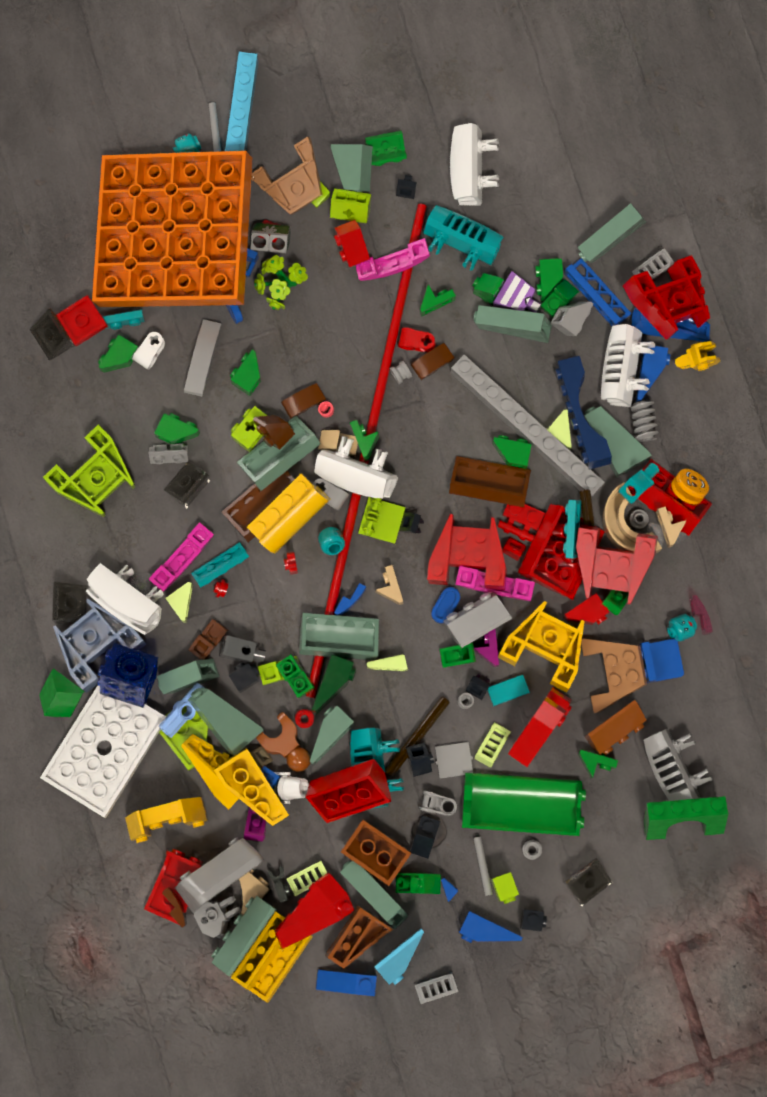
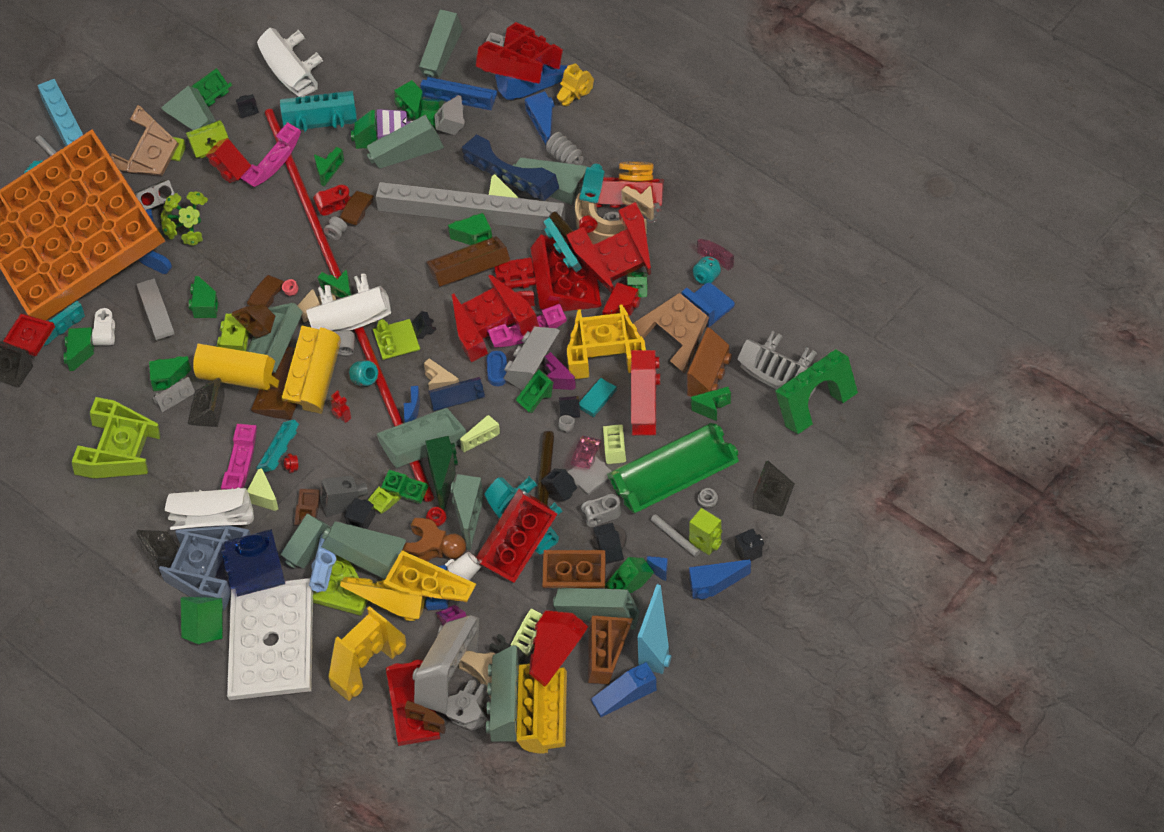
camera: 30 degrees left, 25 degrees down
light grey slope [415,973,458,1004] -> none
white piece [601,324,655,407] -> none
none -> yellow brick [193,344,279,390]
none -> dark blue hinge [428,377,485,411]
none -> clear pink slope [571,435,601,469]
none -> red plate [579,215,598,233]

